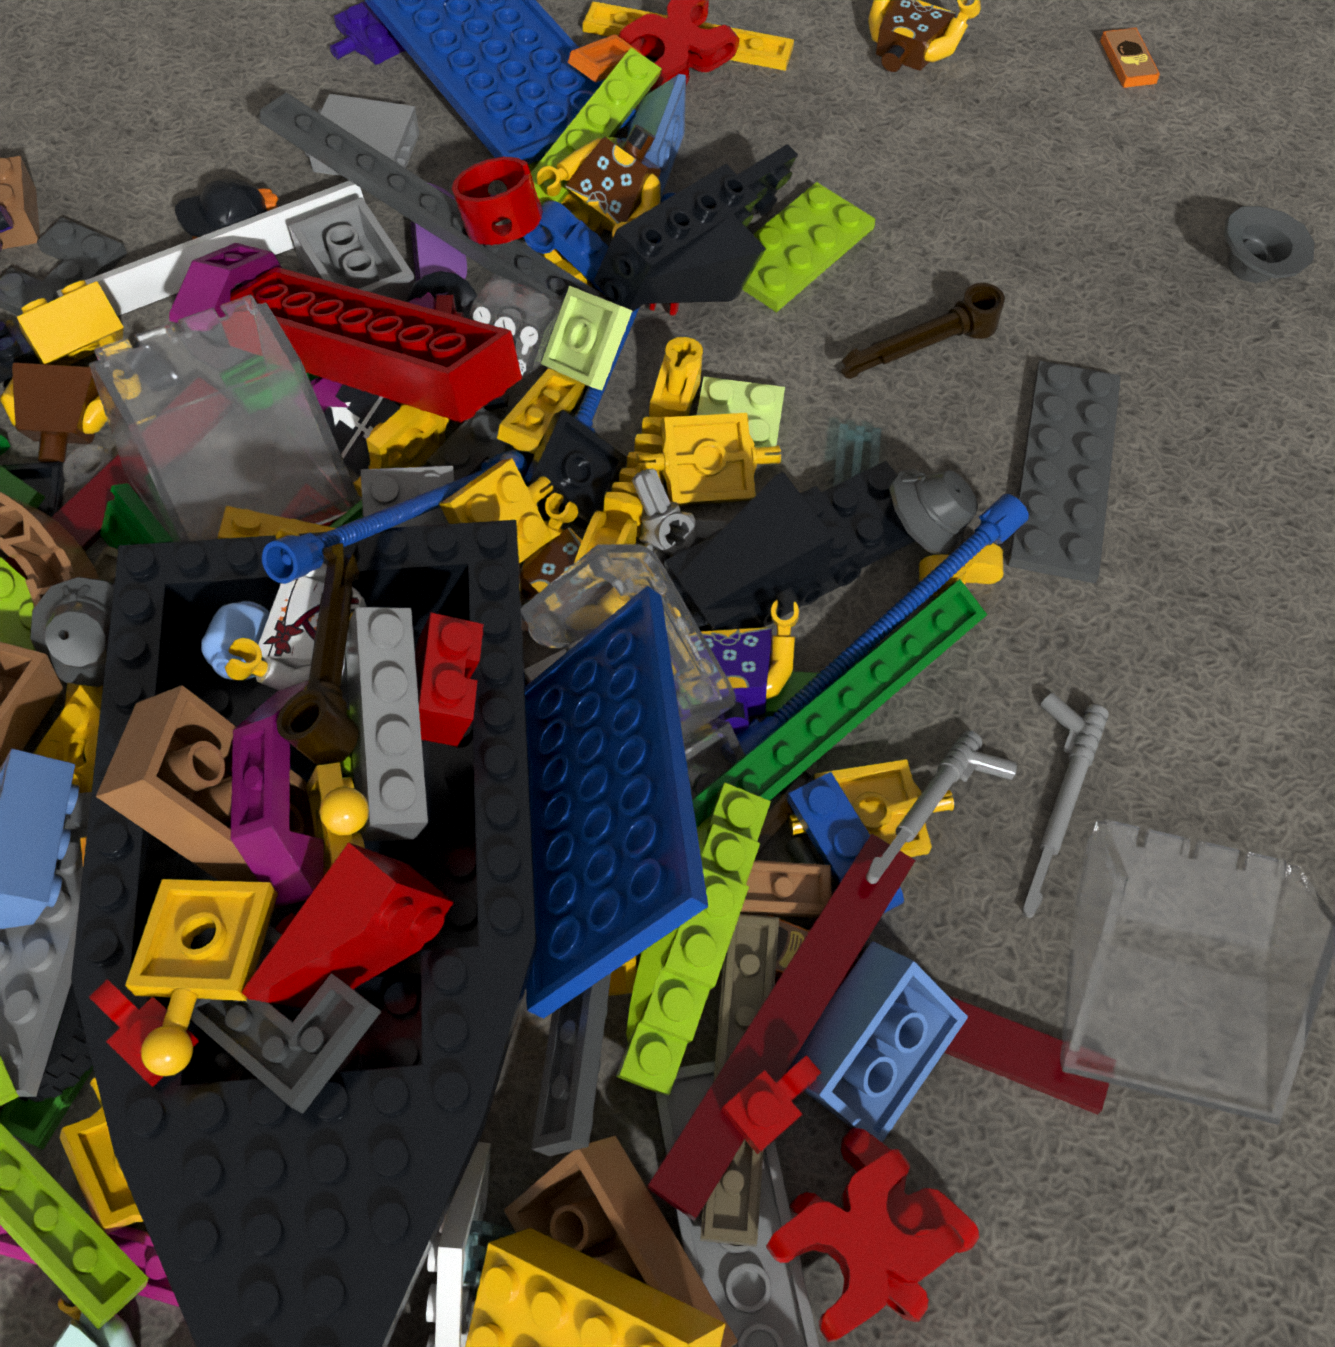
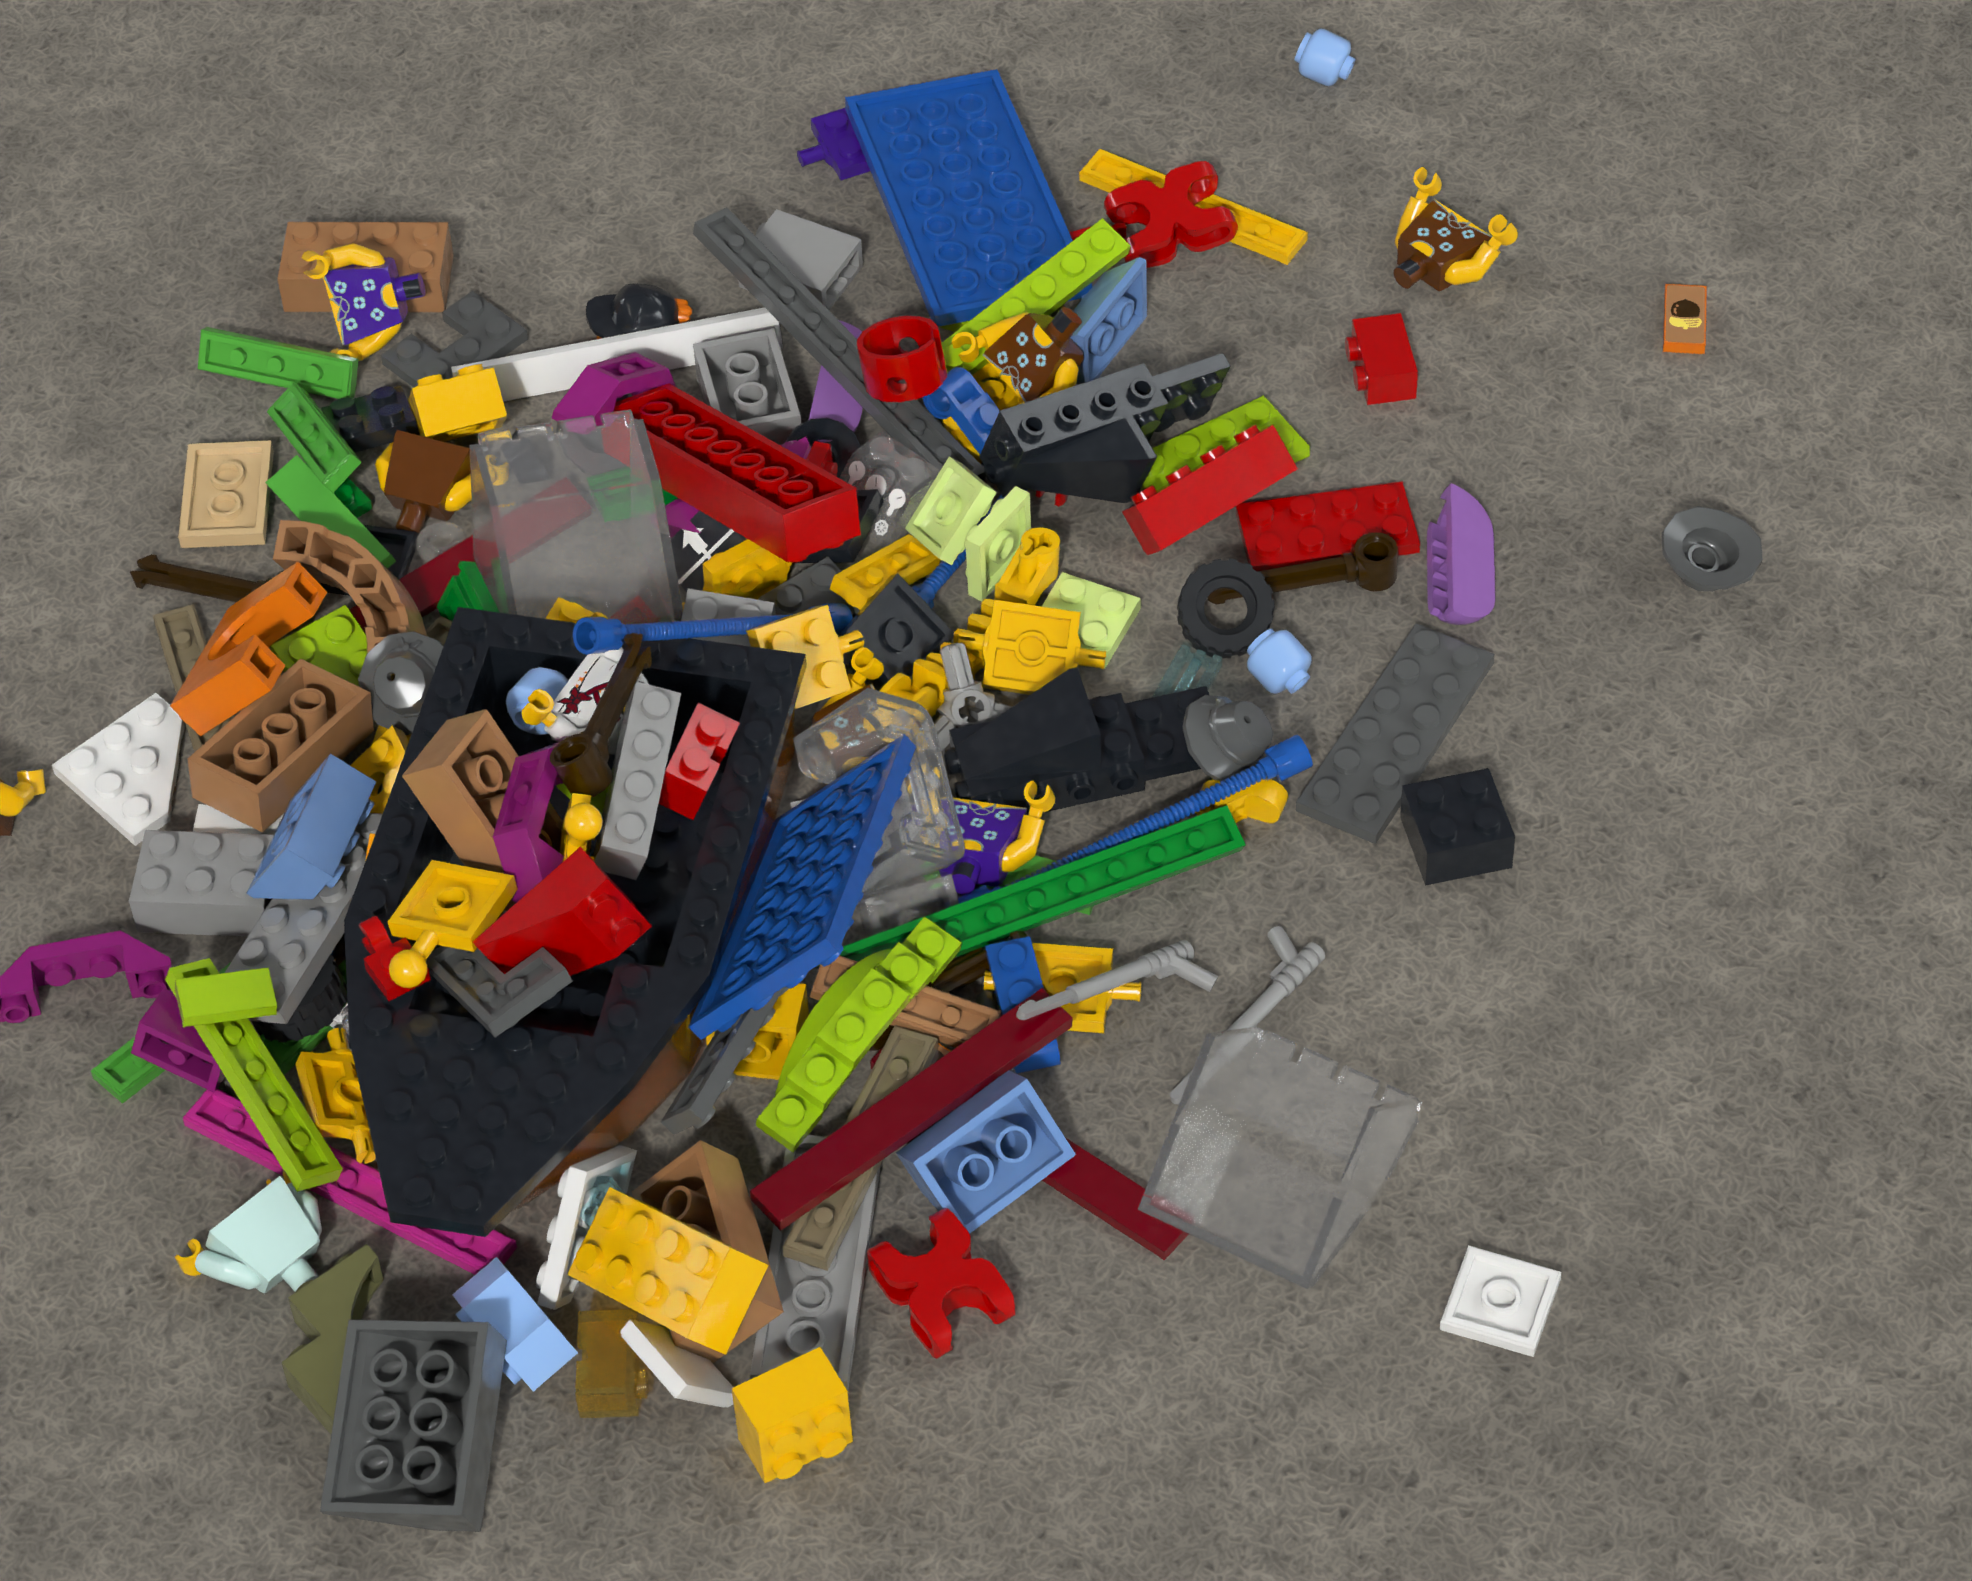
camera: 20 degrees right, 10 degrees down
orange tile [568,34,642,82] -> none
red plate [721,1055,822,1155] -> none
red piece [766,1149,965,1342] -> none
none -> yellowish green plate [964,486,1031,602]
none -> red brick [1122,424,1298,555]
none -> black tyre [1177,558,1275,658]
none -> red plate [1236,481,1420,571]
none -> light blue head [1247,629,1312,694]
none -> red brick [1345,313,1418,405]
none -> black brick [1400,768,1515,886]
none -> medium lavender brick [1427,483,1495,625]

